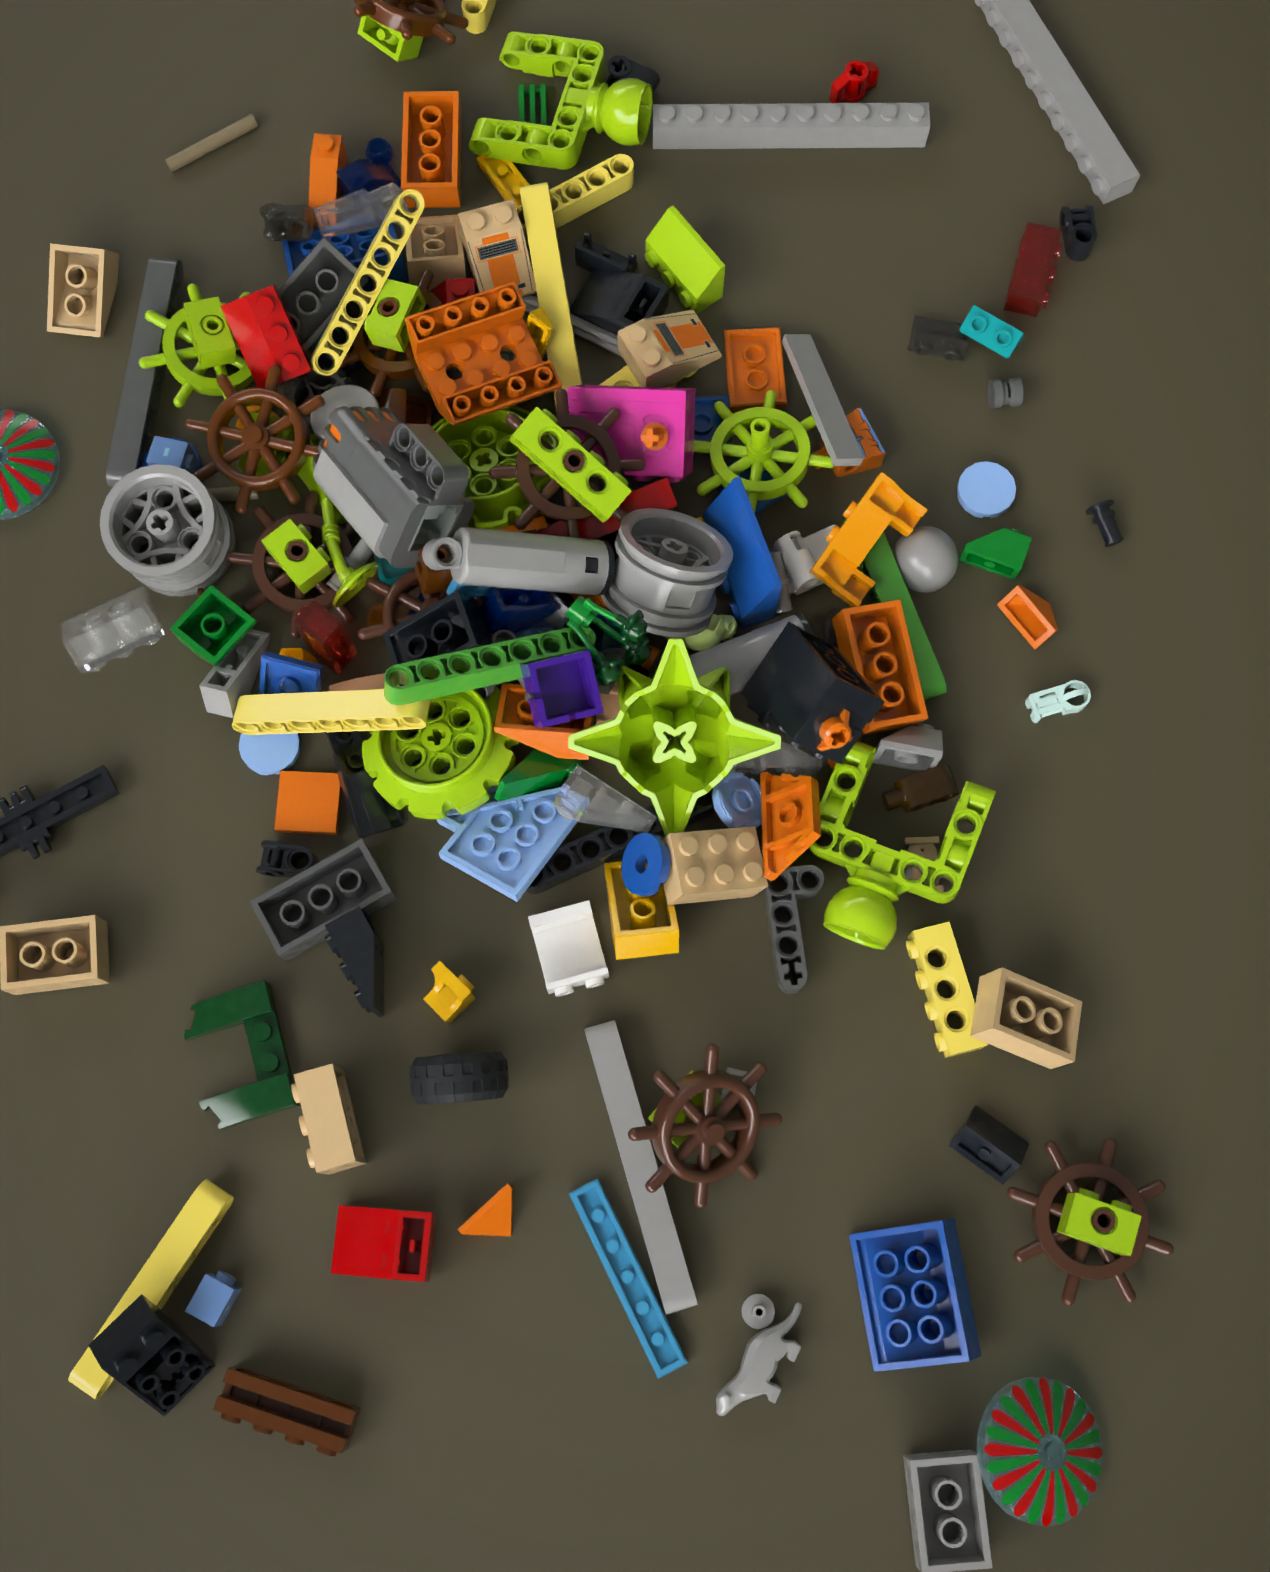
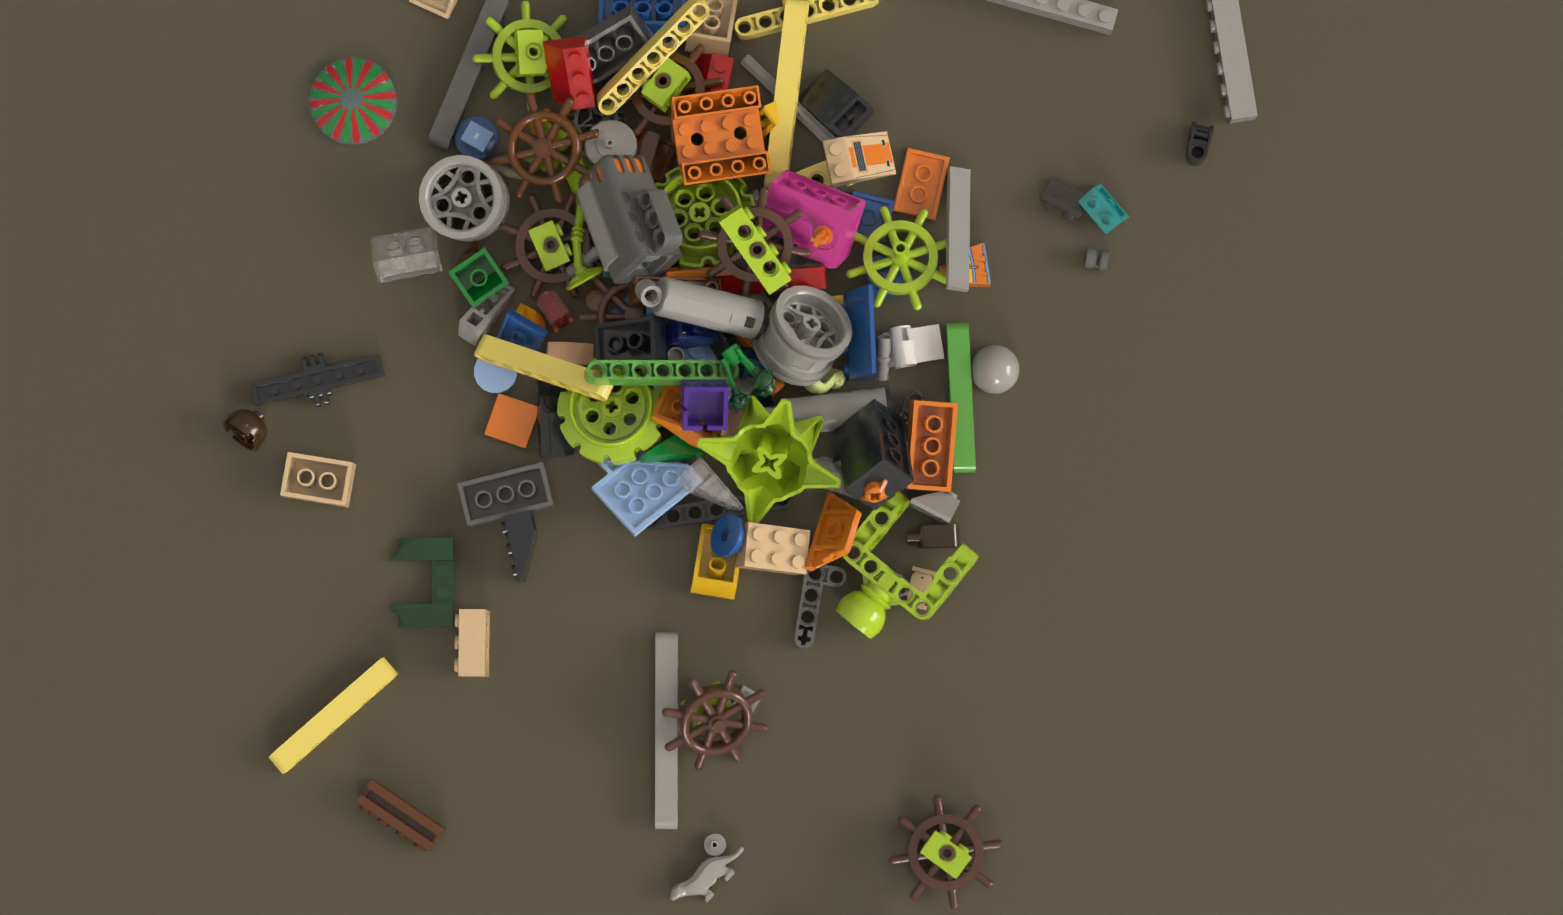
camera: 20 degrees right, 10 degrees up
black slope [88,1294,216,1416] -> none
medium blue brick [185,1270,242,1327] -> none
black piece [256,840,320,878] -> none
red slope [331,1205,437,1282] -> none
black tyre [410,1051,509,1104] -> none
yellow brick [423,961,476,1025] -> none
orange slope [457,1183,514,1236] -> none
tan slope [458,199,537,297] -> none
white panel [528,900,609,997] -> none
dark azure tile [569,1178,688,1379] -> none
black hinge [575,232,638,273] -> none
lime slope [644,205,725,314] -> none
light blue tile [712,771,762,828] -> none
light orange bracket [809,472,927,607] -> none
blue slope [849,1218,982,1372] -> none
light yellow brick [906,921,988,1058] -> none
black panel [949,1106,1029,1185] -> none
light blue tile [957,461,1016,518] -> none
green slope [959,528,1032,580] -> none
tan brick [970,967,1082,1069] -> none
orange slope [997,585,1058,650] -> none
clear red brick [1003,222,1063,318] -> none
light aqua piece [1025,680,1091,723] -> none
black pin [1085,499,1124,547] -> none

